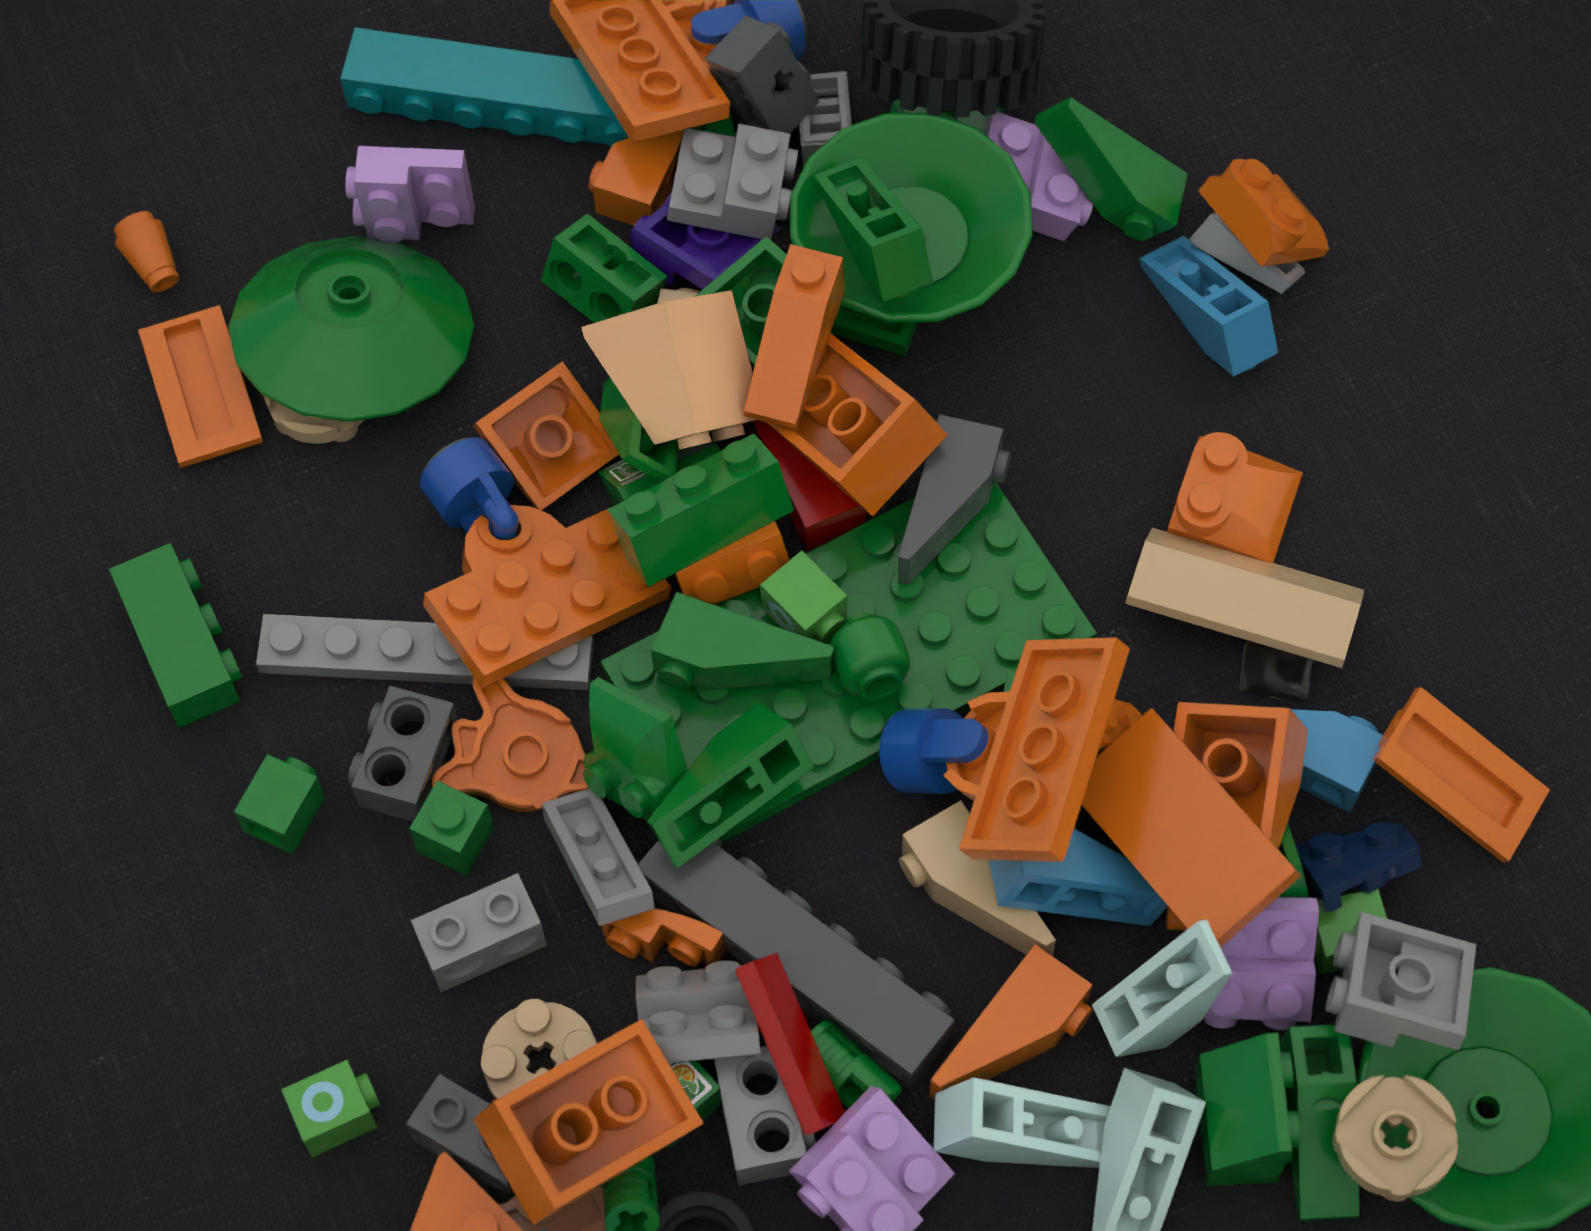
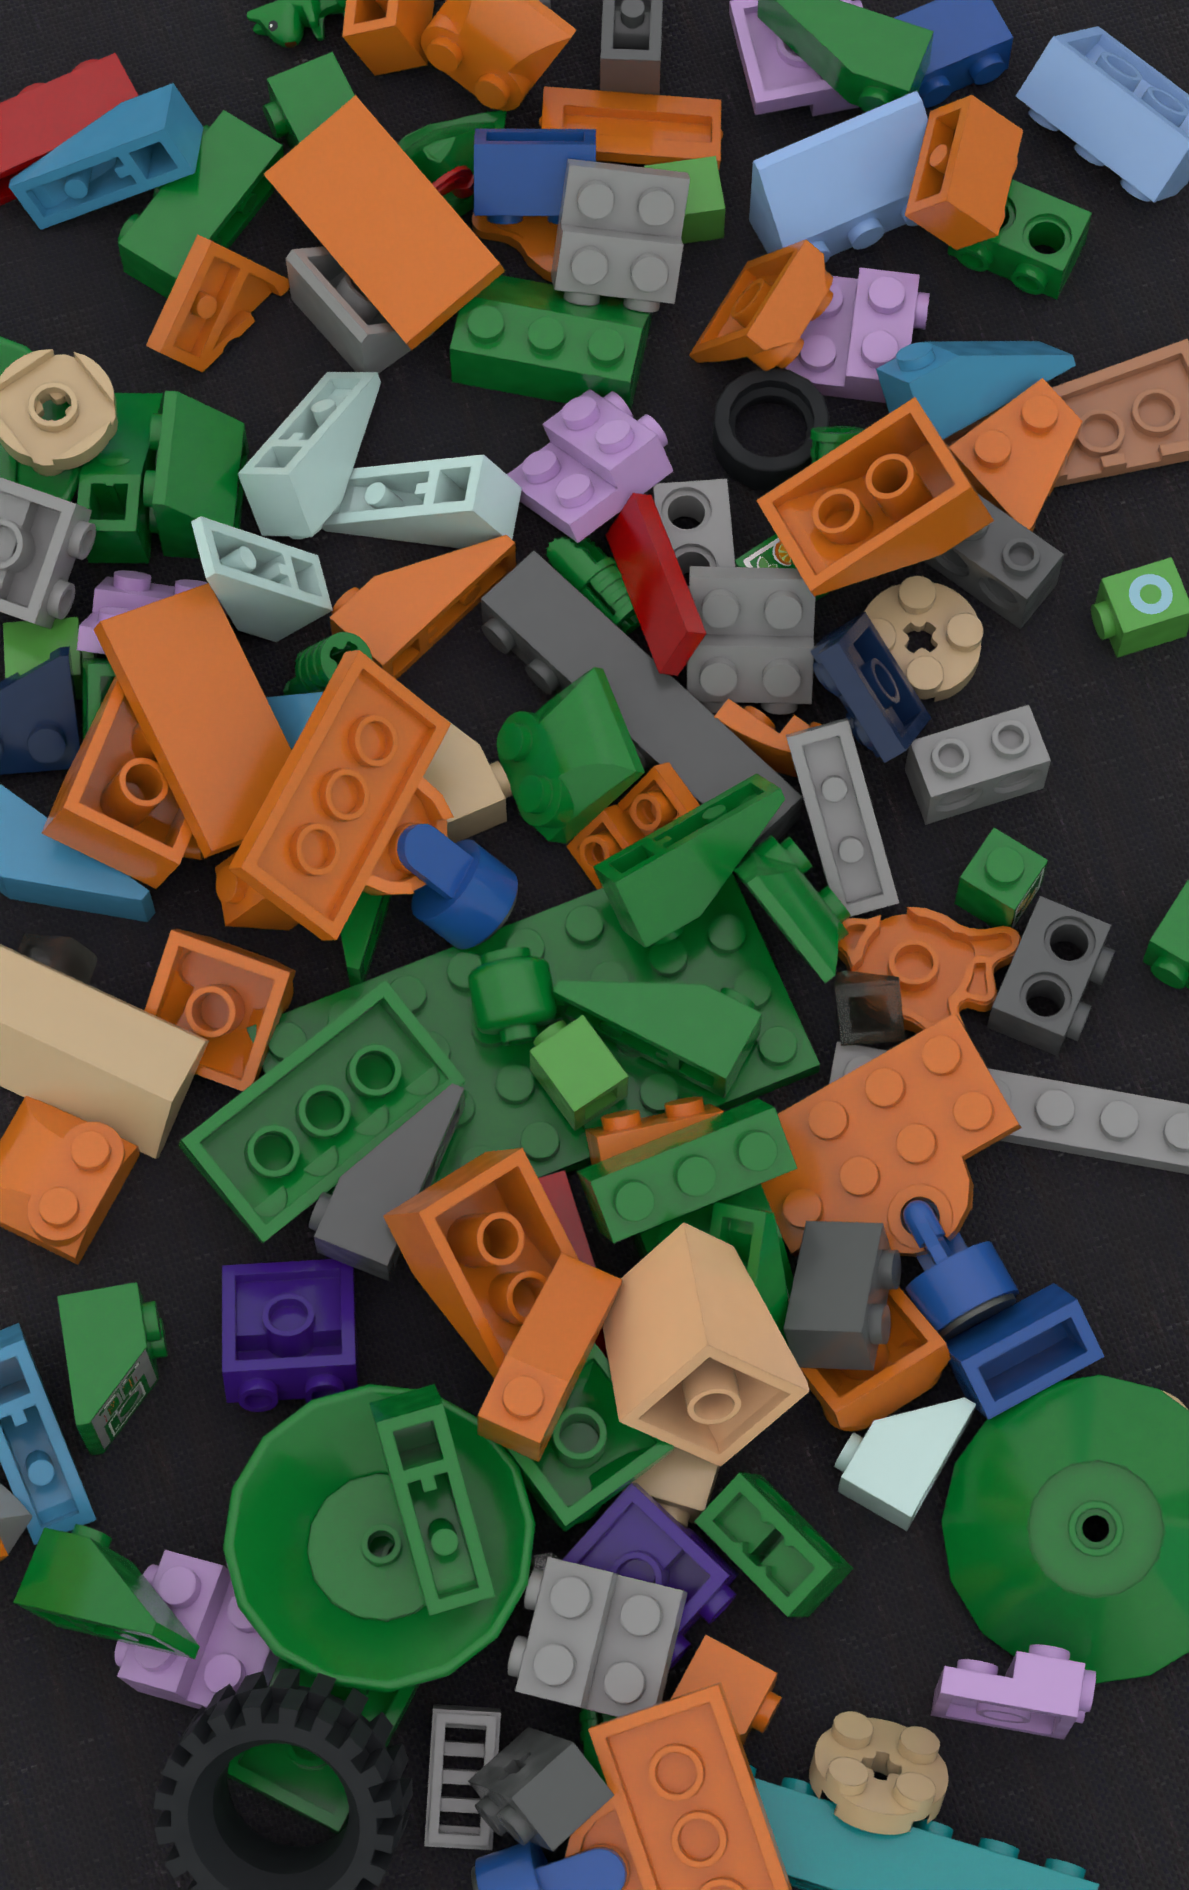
camera: 175 degrees left, 5 degrees up
none -> green slope [57,1282,168,1456]
none -> orange slope [144,929,296,1091]
none -> green slope [178,979,466,1244]
none -> dark purple plate [222,1259,359,1412]
none -> green hinge [283,632,372,695]
none -> green slope [497,667,645,844]
none -> orange slope [566,762,700,890]
none -> dark grey brick [783,1221,901,1370]
none -> tan plate [809,1711,949,1835]
none -> dark blue plate [810,612,931,763]
none -> light aqua slope [834,1397,976,1531]
none -> clear smoke slope [835,971,906,1046]
none -> blue brick [945,1283,1105,1420]

